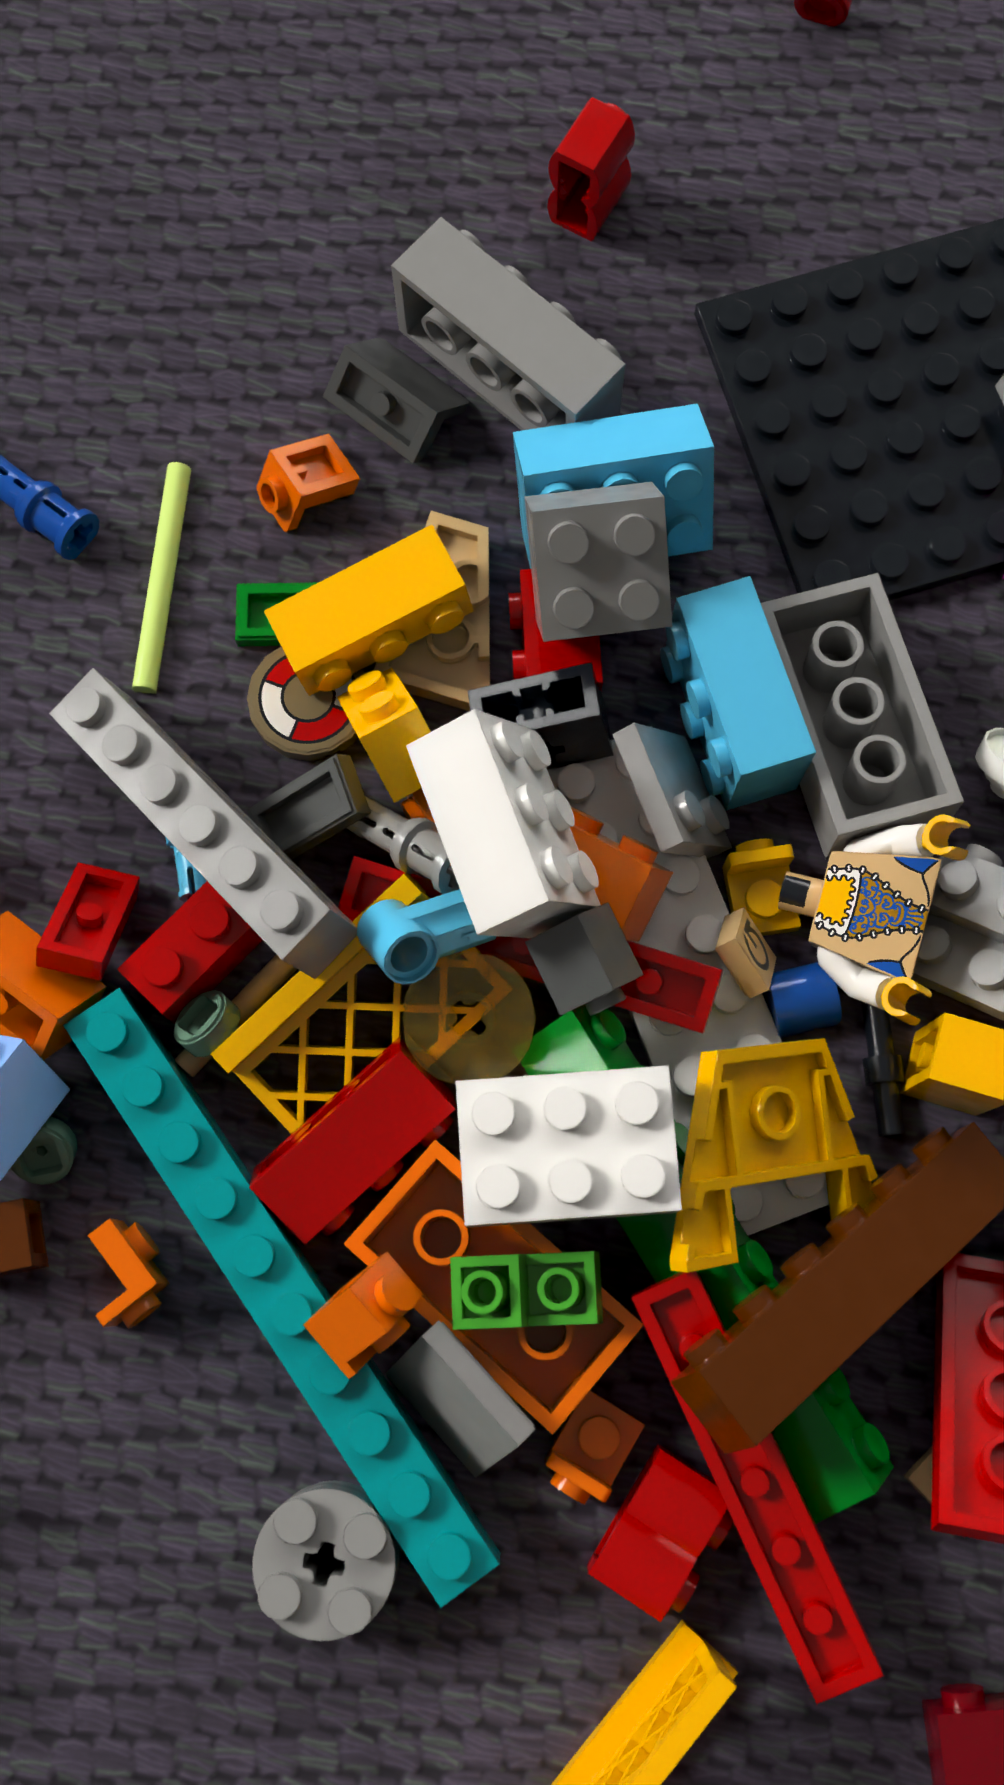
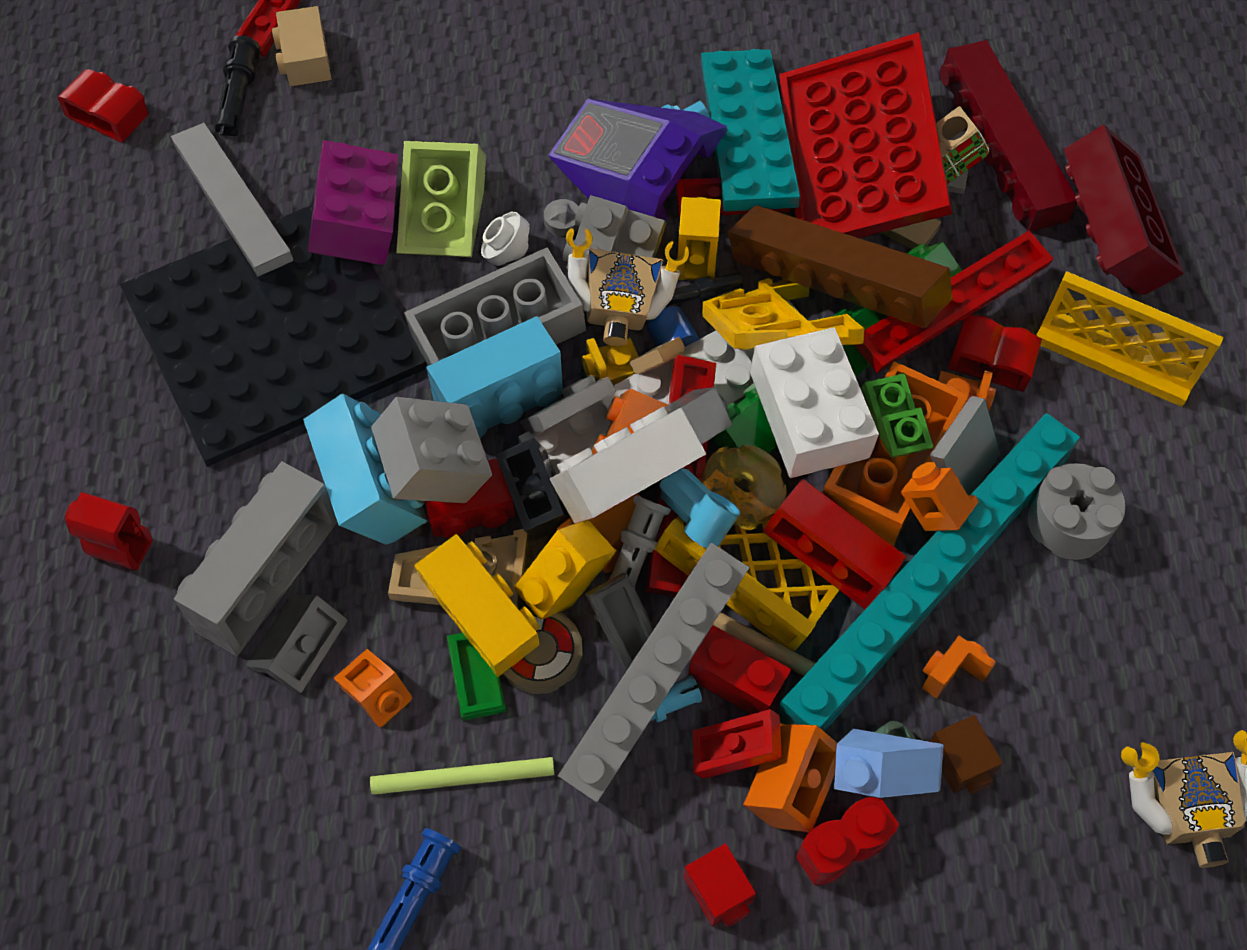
camera: 105 degrees left, 15 degrees down
sand green tile [174,990,240,1057] -> none

